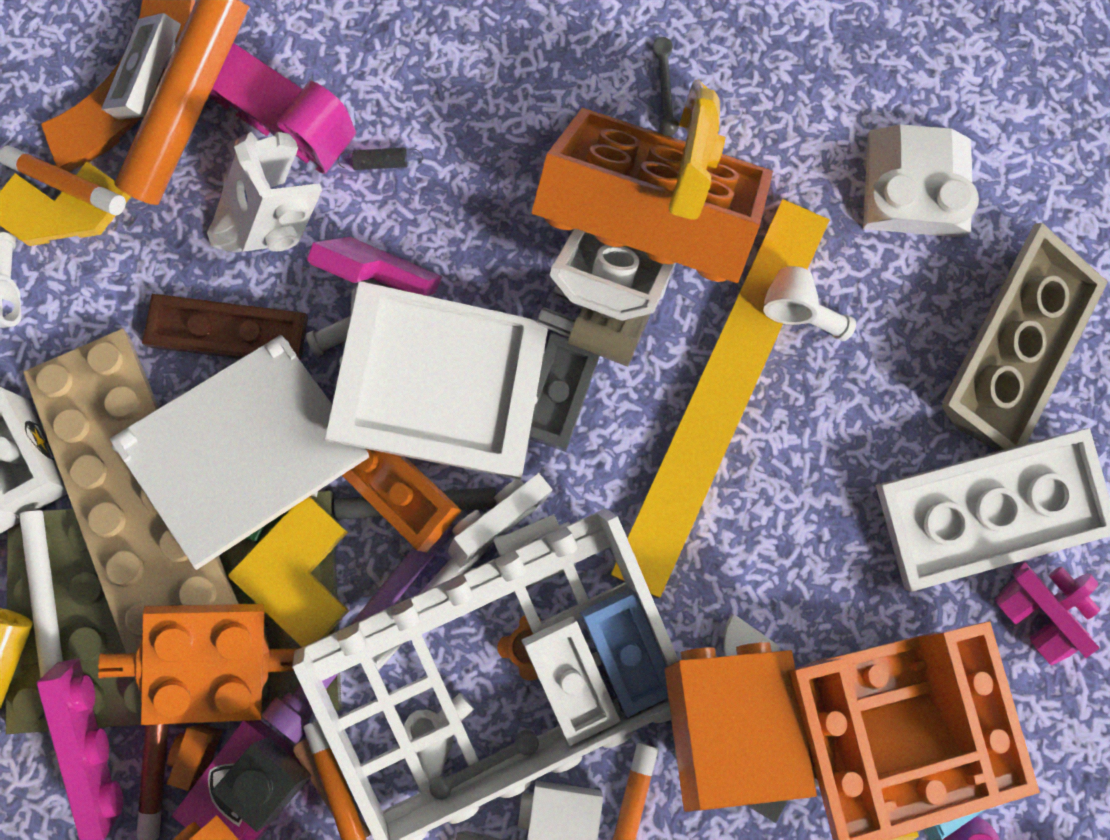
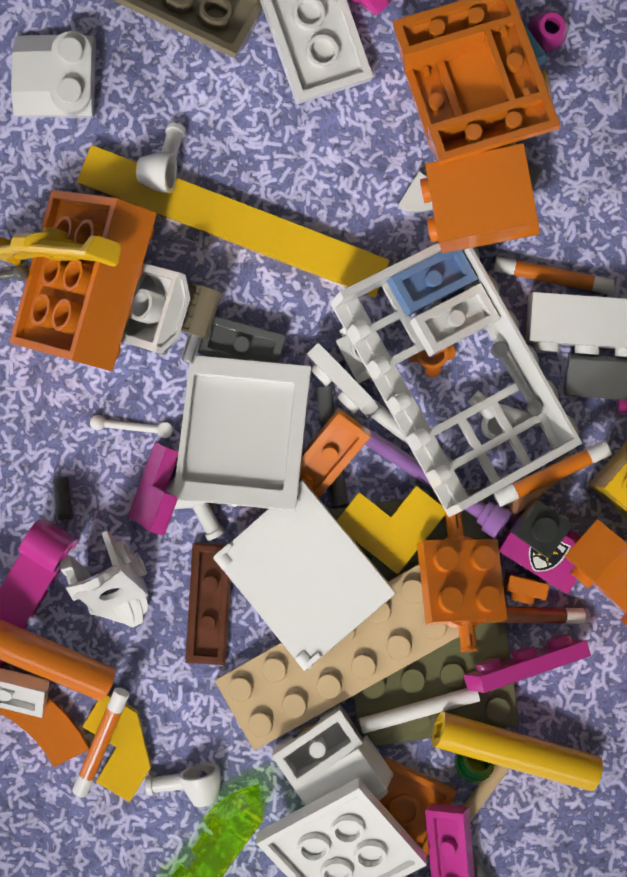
camera: 100 degrees left, 10 degrees up
none -> white hinge [90,415,173,438]

